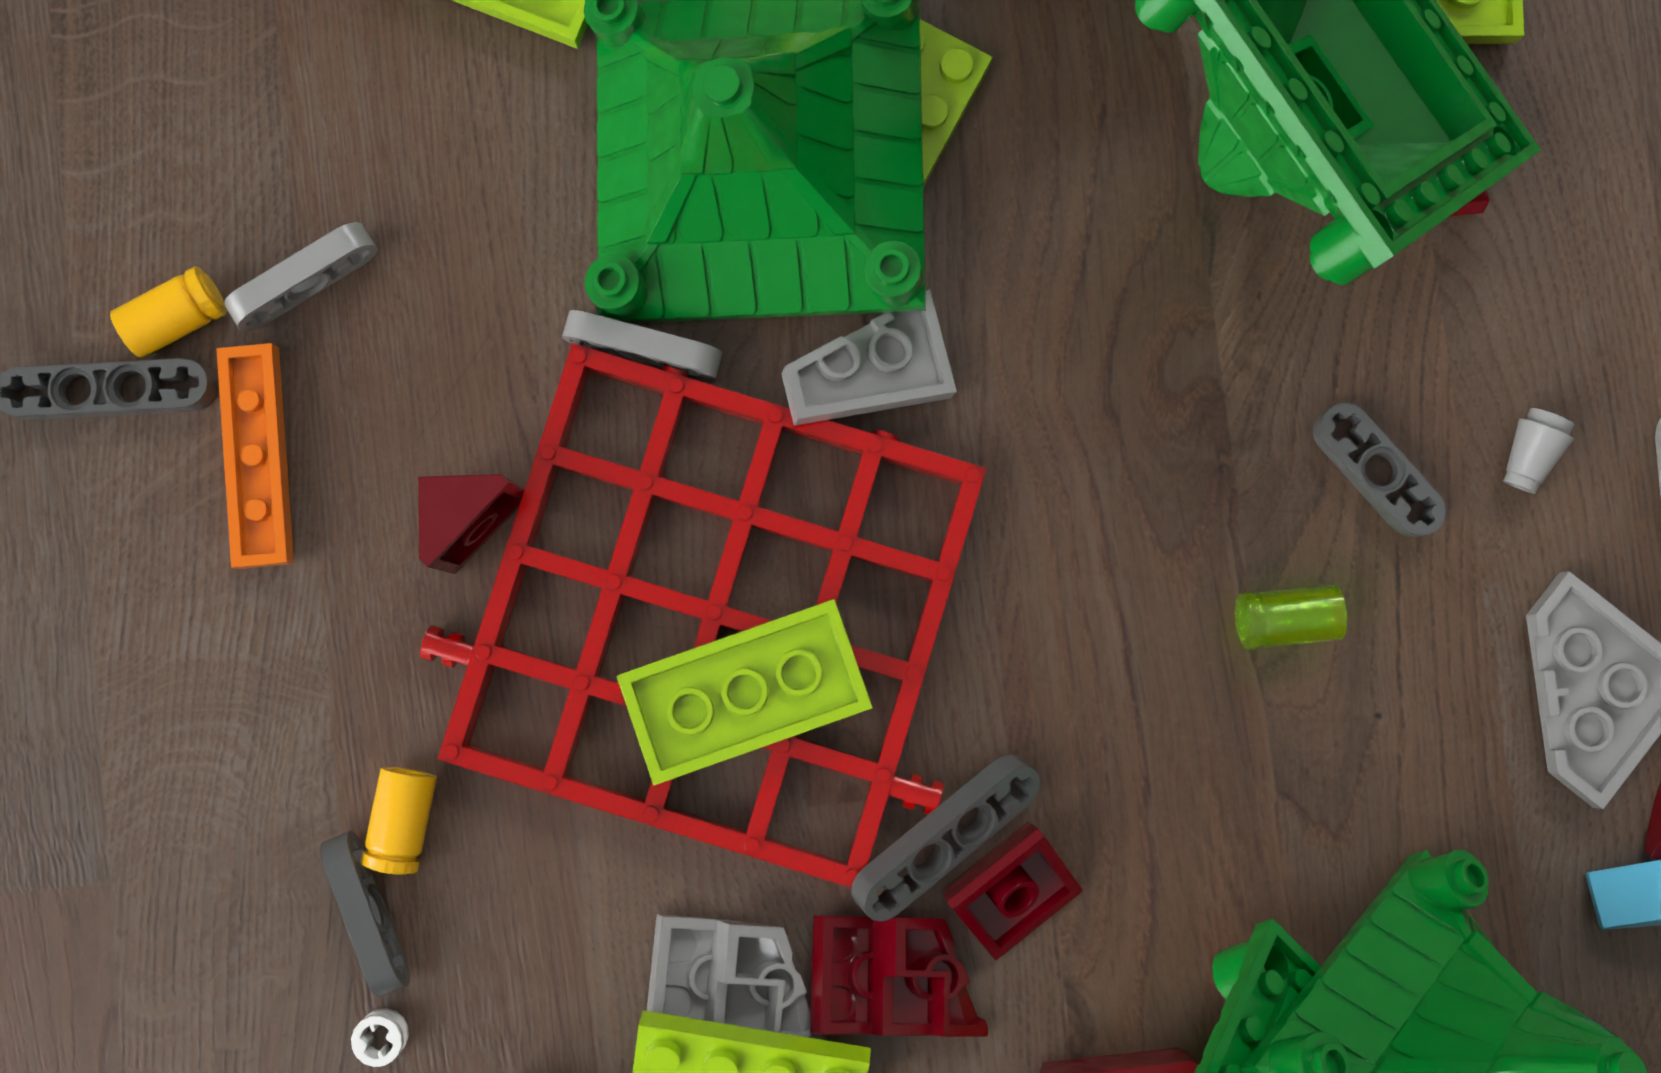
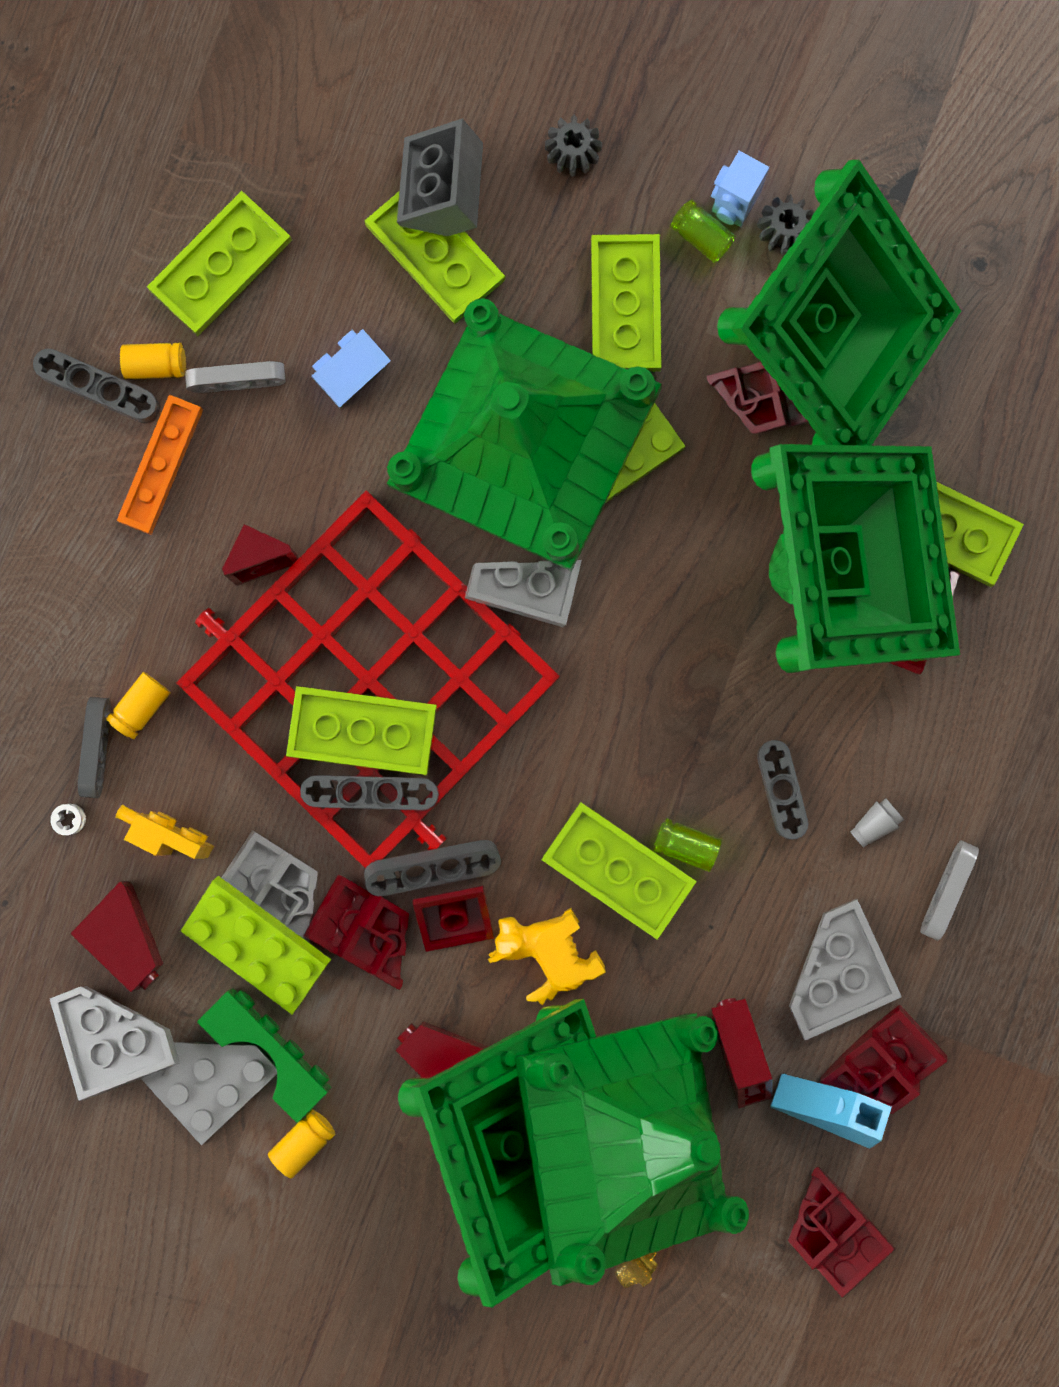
camera: 30 degrees right, 0 degrees up
light grey beam [562,310,723,380] -> none
none -> yellow plate [115,804,214,859]
none -> lime plate [147,191,292,336]
none -> dark grey beam [300,775,439,810]
none -> light blue brick [311,329,391,408]
none -> yellow animal [488,908,606,1005]
none -> lime plate [541,802,697,940]
none -> dark red slope [711,998,773,1108]

